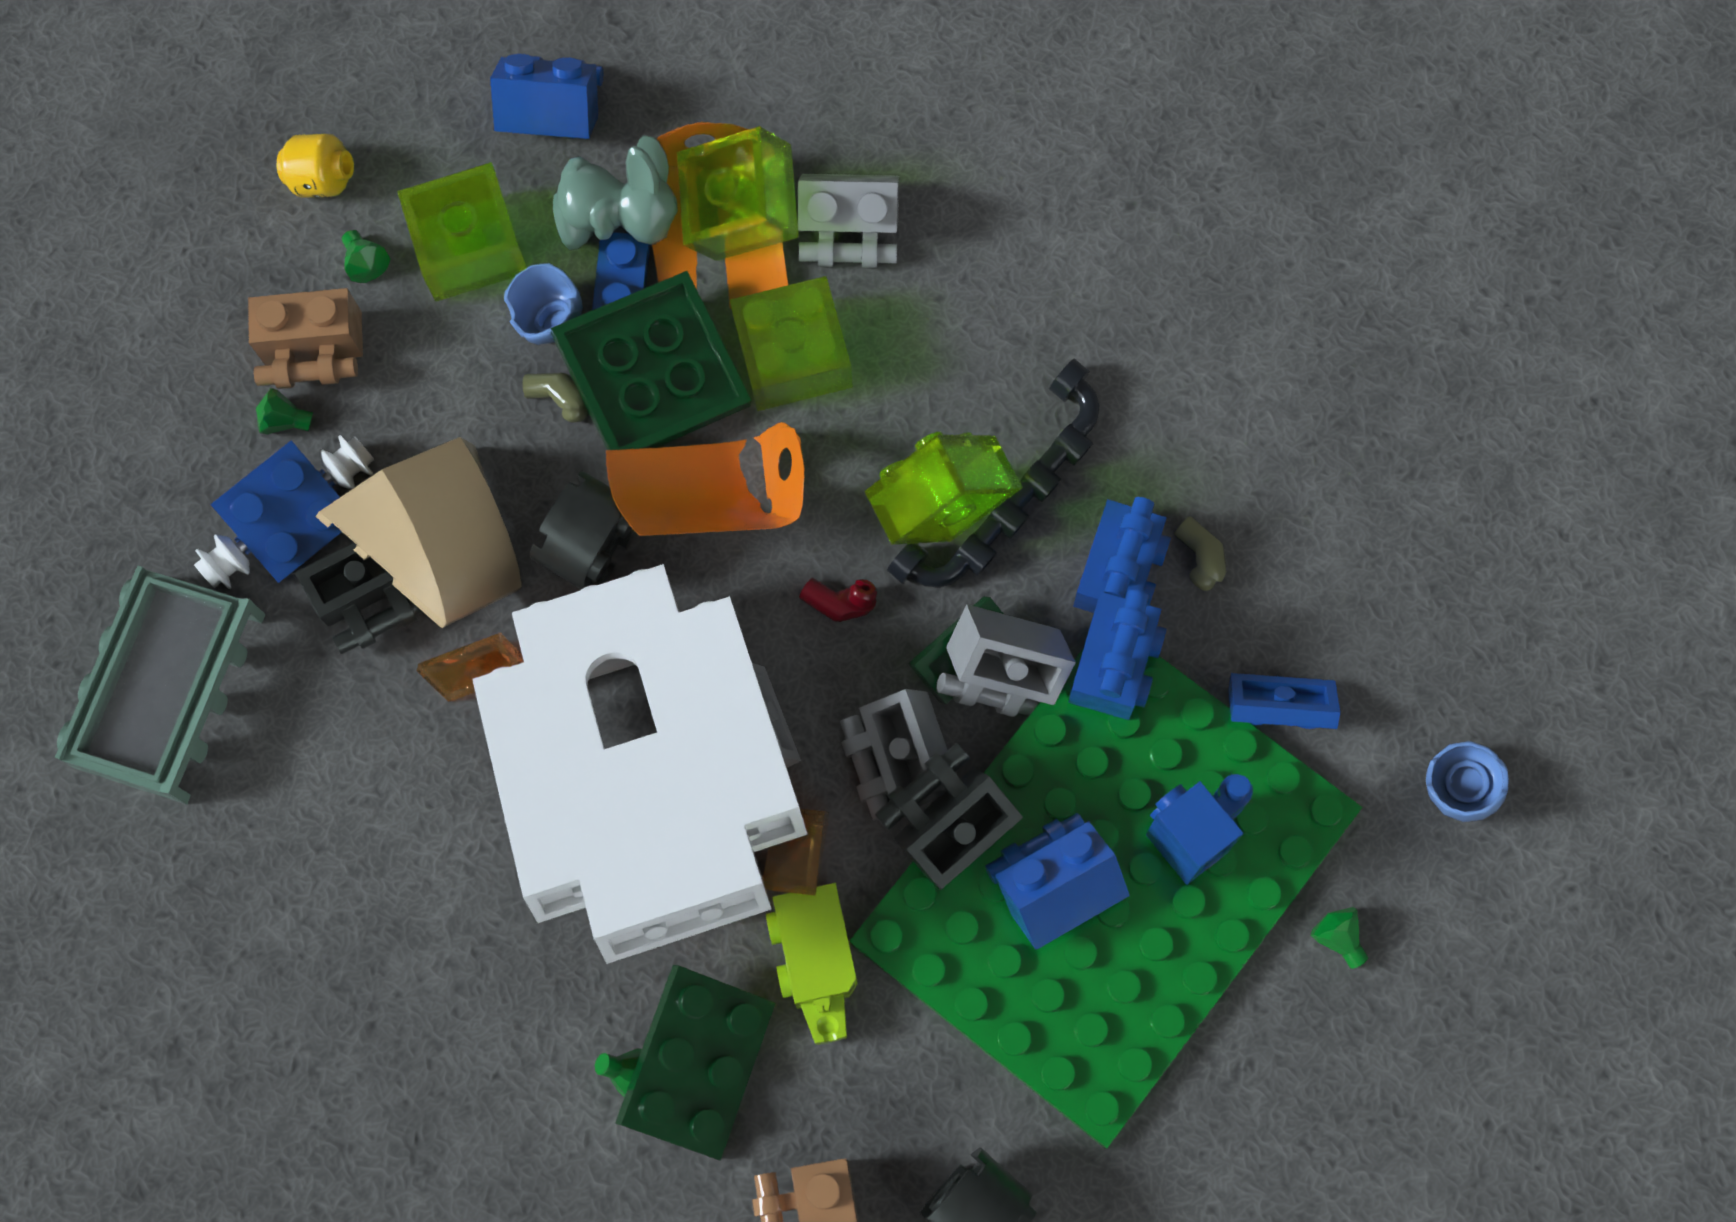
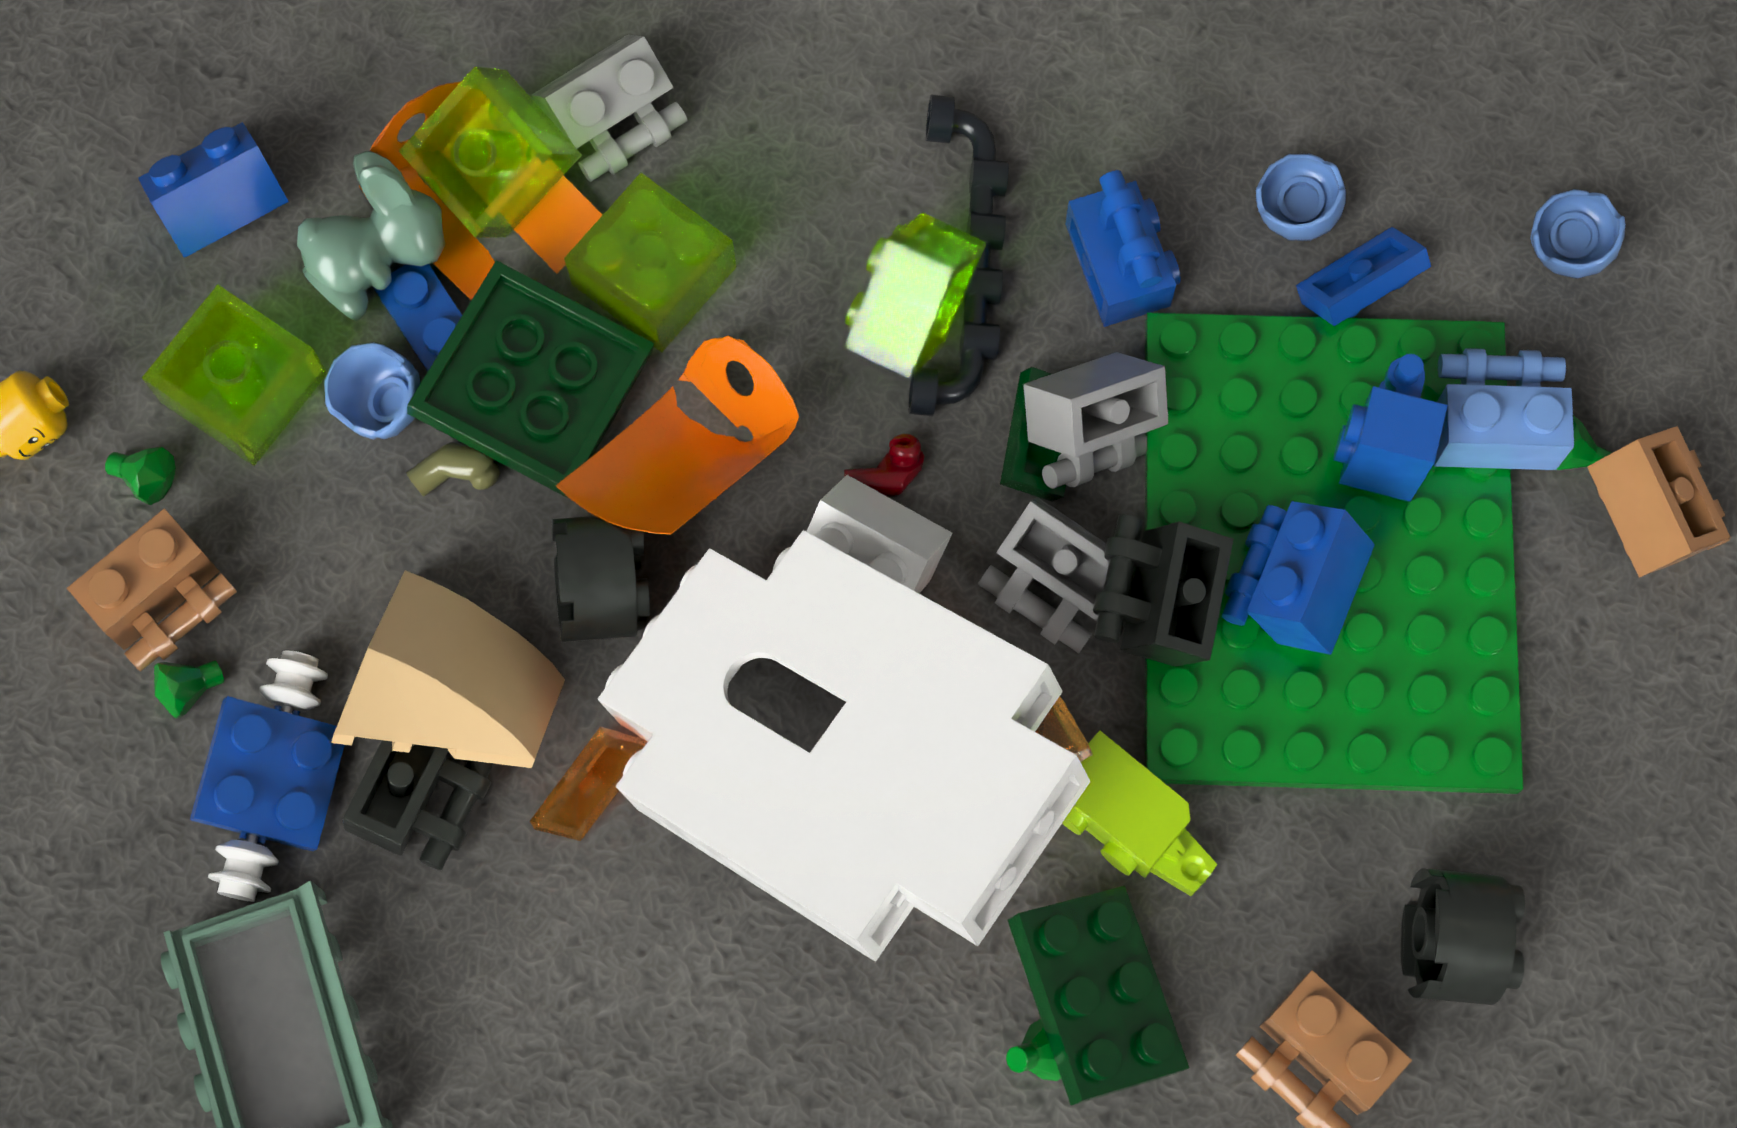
camera: 40 degrees left, 0 degrees up
blue brick [1068,590,1167,720] -> none
olive arm [1174,516,1227,591] -> none
none -> white brick [807,475,952,593]
none -> medium blue hair [1256,154,1346,241]
none -> medium blue brick [1434,348,1574,470]
none -> medium nougat brick [1587,426,1731,578]

